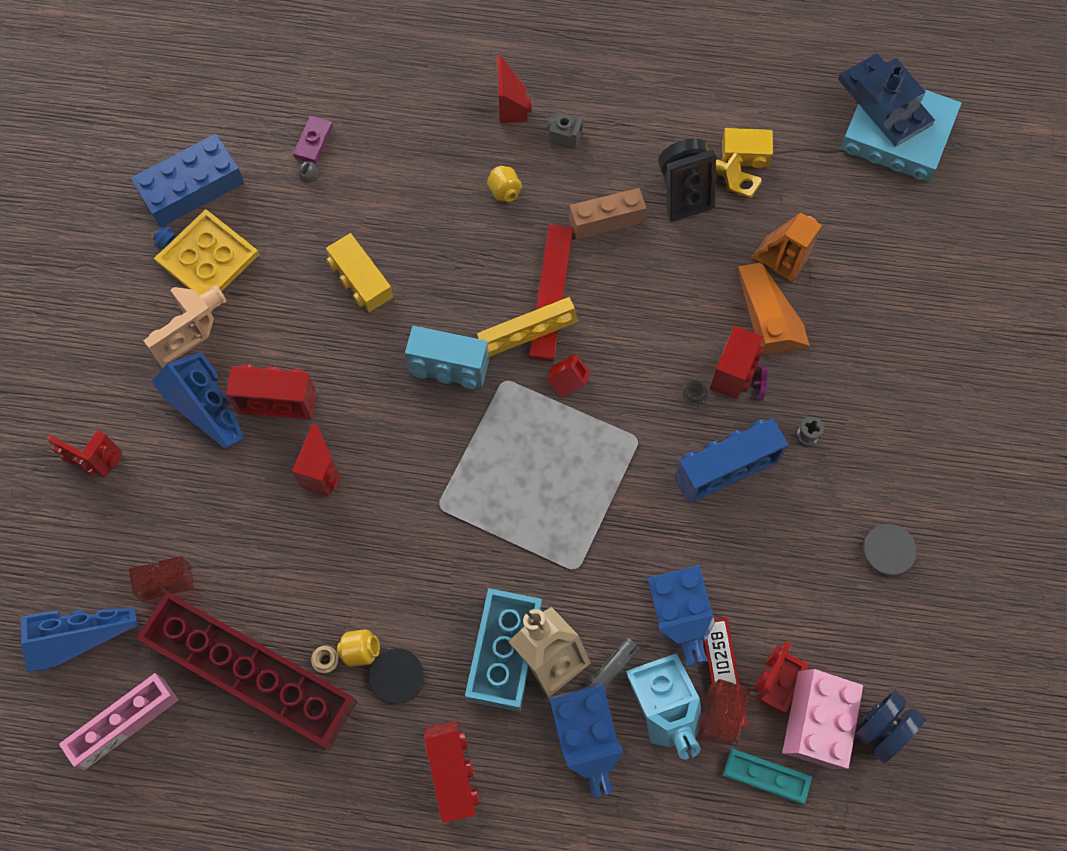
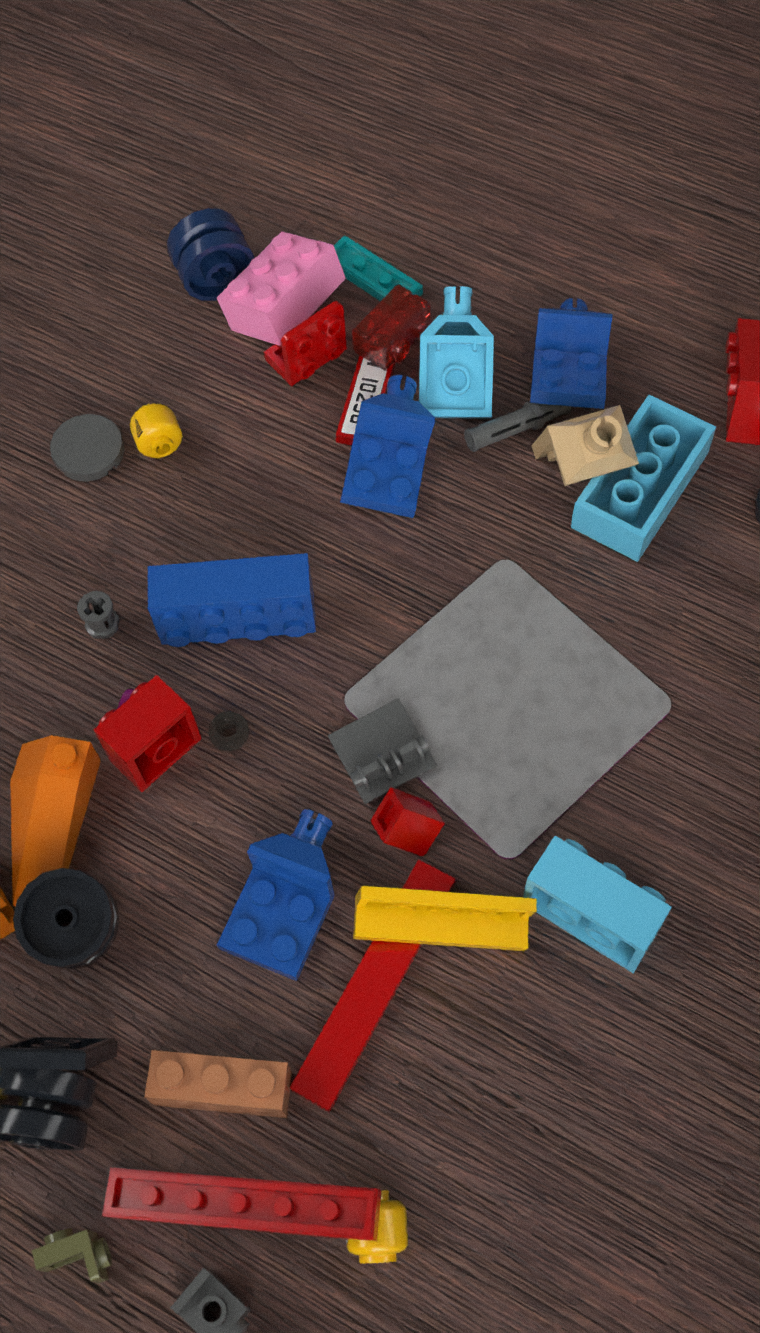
camera: 155 degrees left, 5 degrees down
yellow brick [326,233,393,312] -> none
none -> black wheel [13,868,120,969]
none -> olive bracket [32,1228,112,1283]
none -> red tile [102,1167,382,1242]
none -> yellow head [130,404,182,458]
none -> blue plate [217,809,335,981]
none -> dark grey hinge [327,698,437,804]

